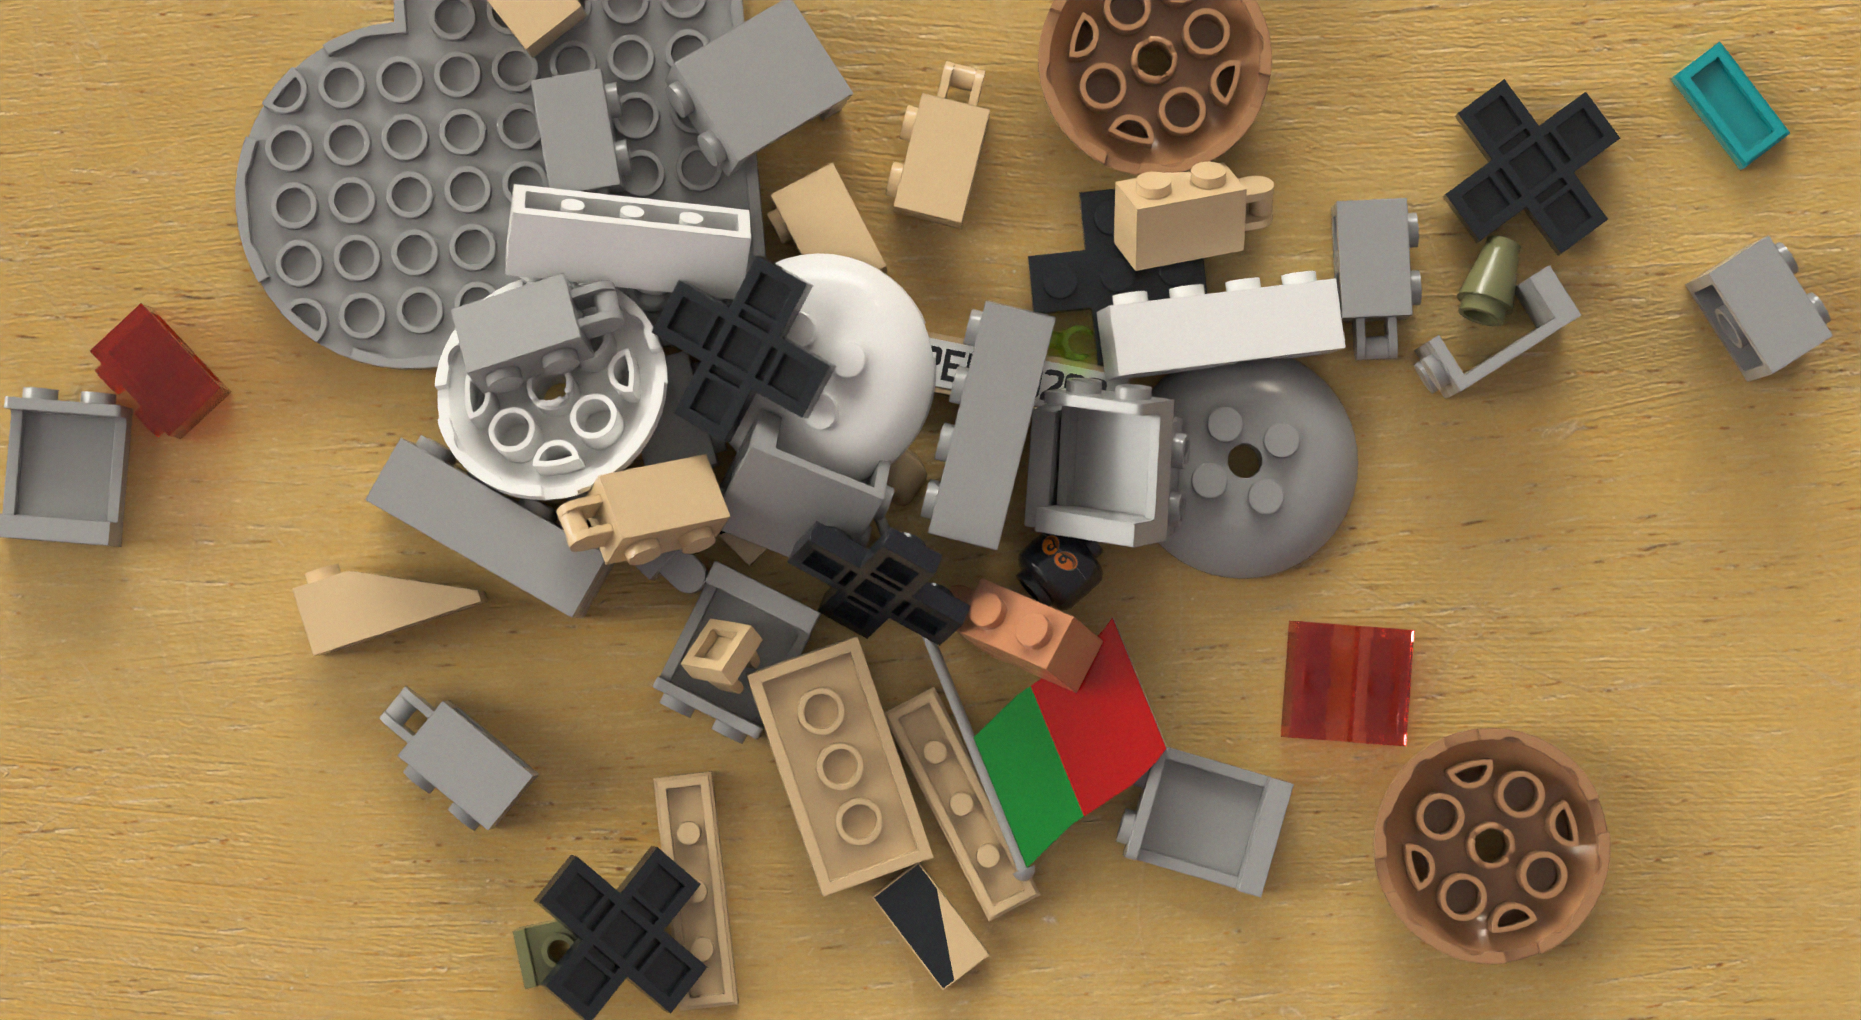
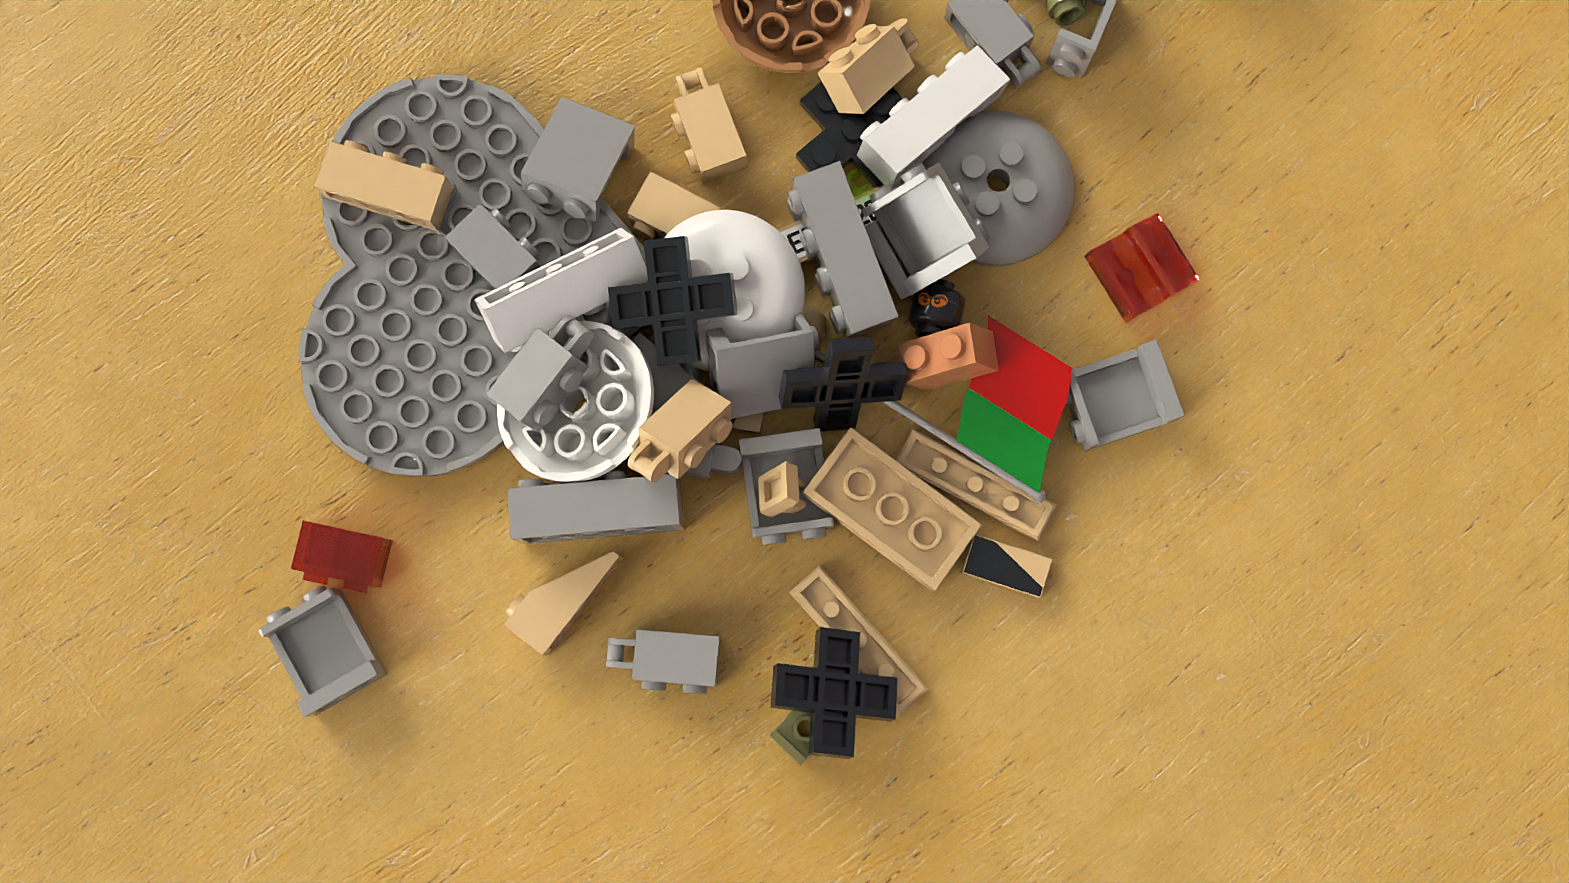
camera: 40 degrees left, 5 degrees down
medium nougat brick [1373,728,1611,964] -> none

